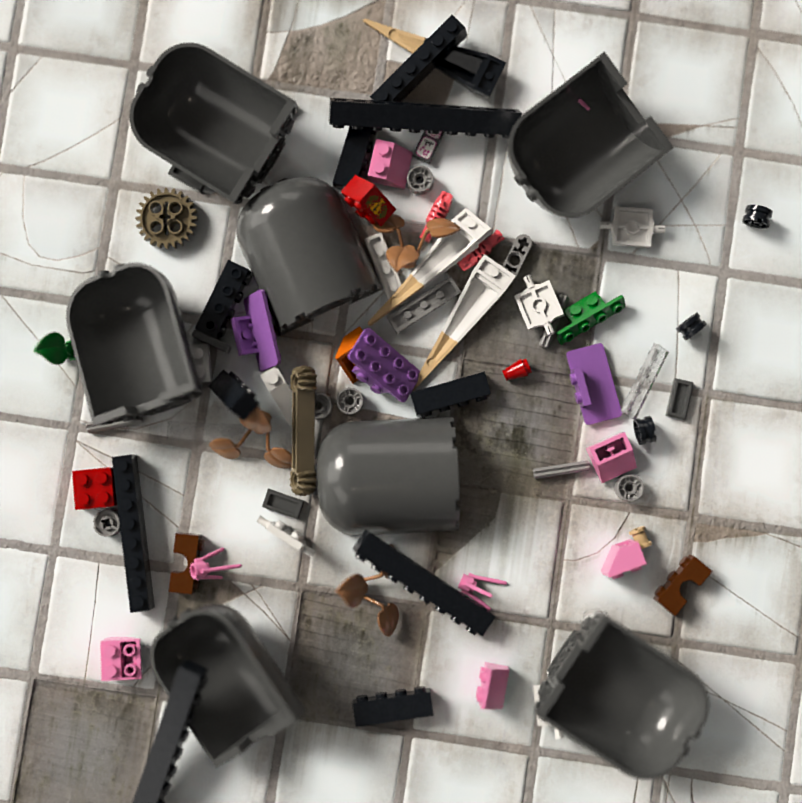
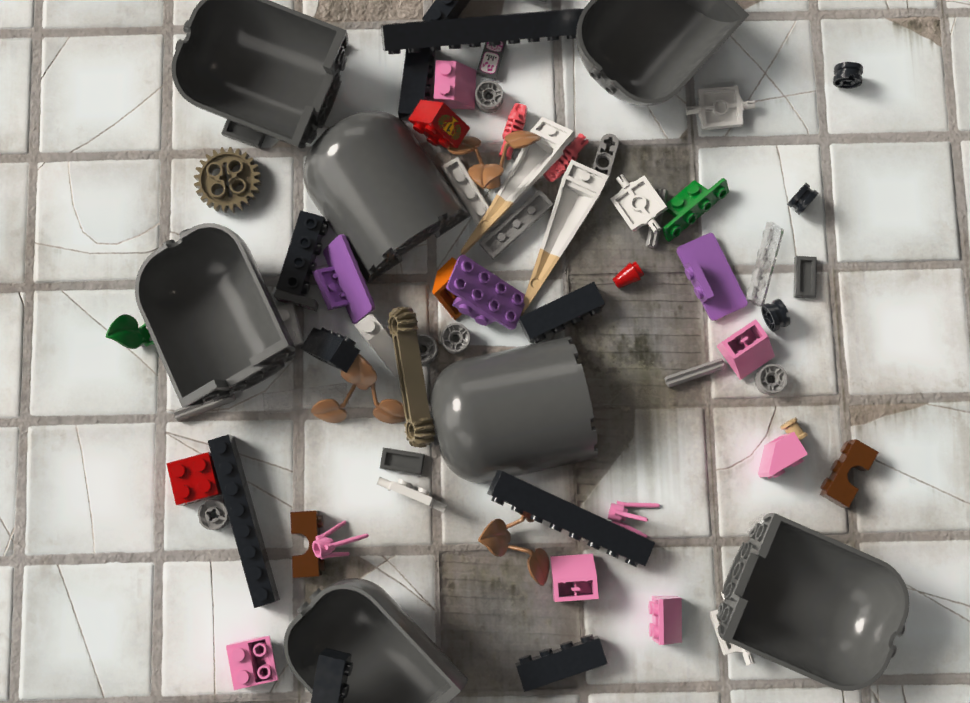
camera: 10 degrees left, 5 degrees down
none -> bright pink slope [550,553,599,602]

